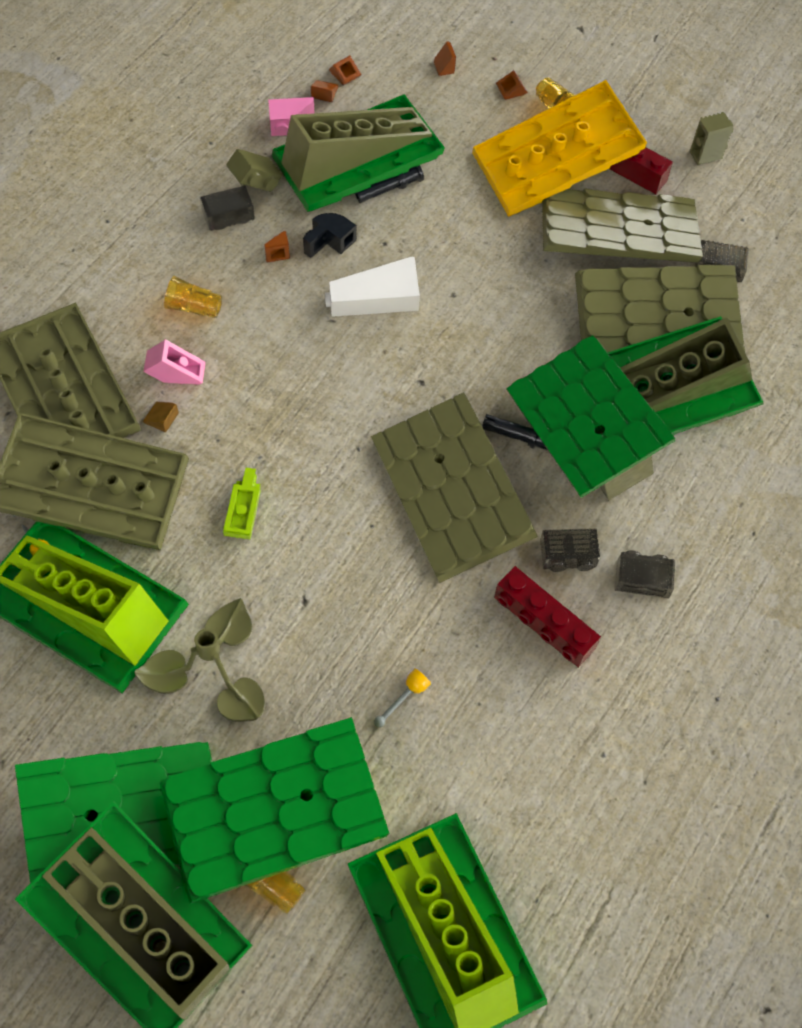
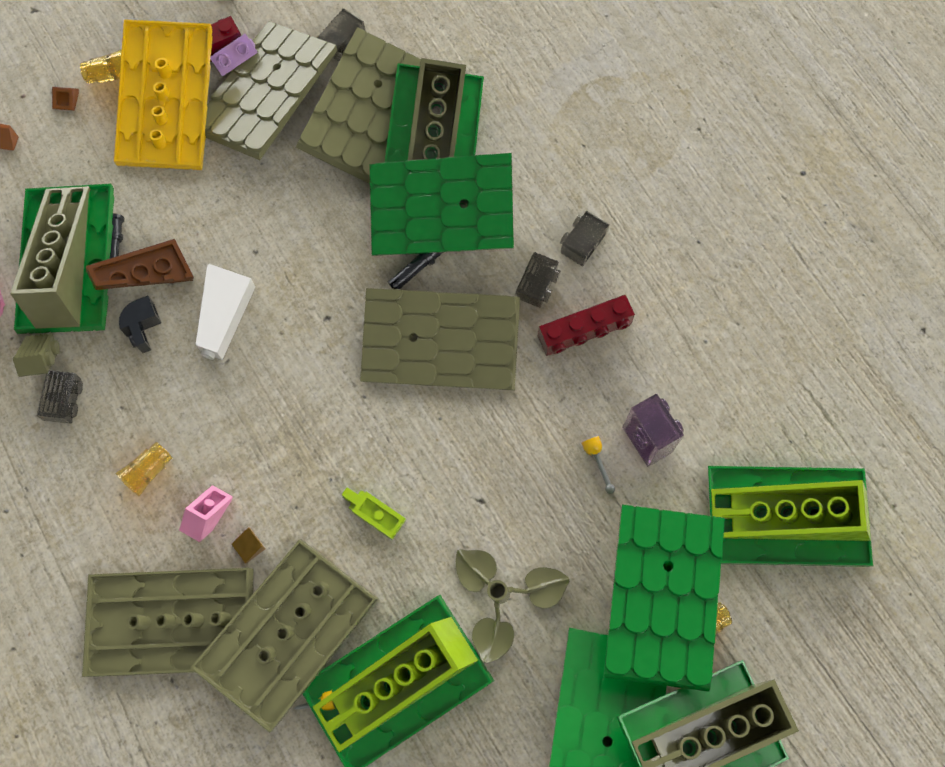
camera: 60 degrees left, 10 degrees up
dark orange slope [264,231,290,263] -> none
none -> reddish brown wing [86,239,194,290]
none -> lavender hinge [210,34,258,76]
none -> clear purple brick [622,393,684,467]

